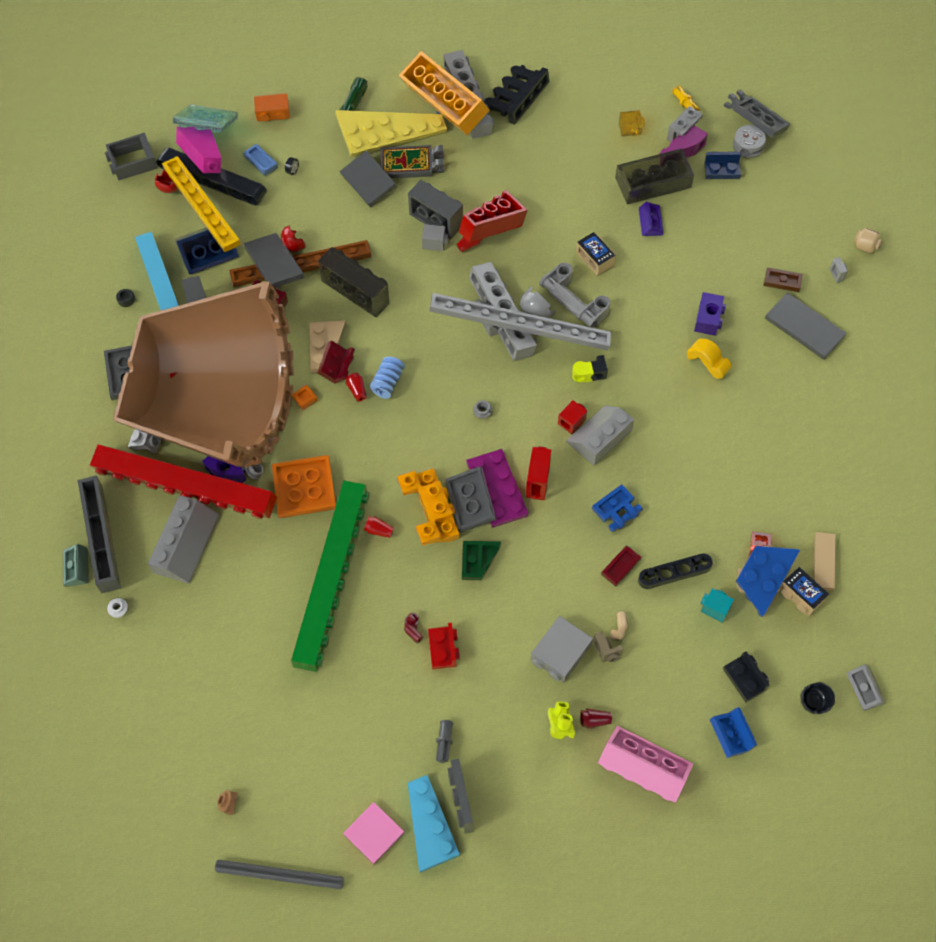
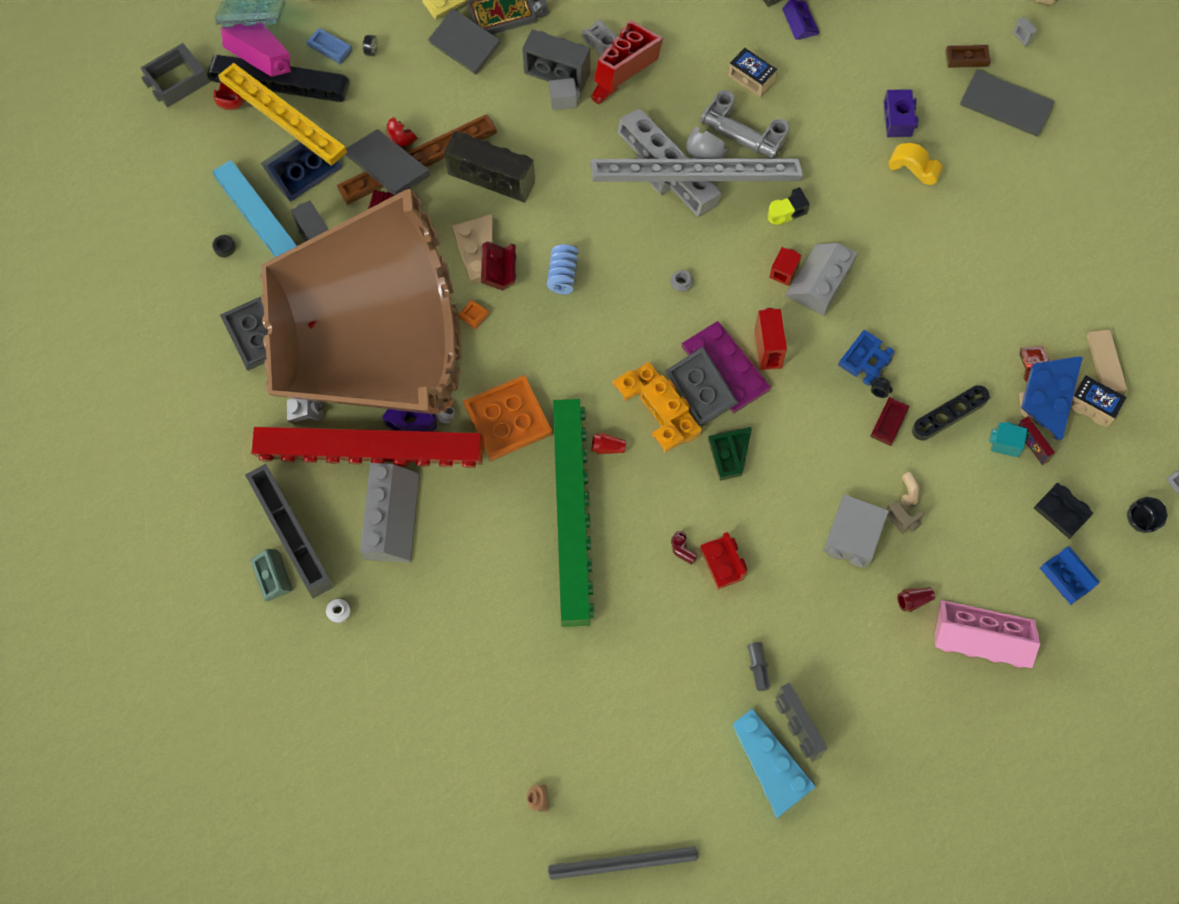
camera: 15 degrees left, 5 degrees up
bright pink tile [343,802,404,865] -> none
red cone [345,373,367,402] -> none
neon yellow hips [548,701,575,739] -> none
none -> light grey piece [581,19,617,56]
none -> black plate [871,378,893,398]
none -> dark red tile [1018,416,1055,465]

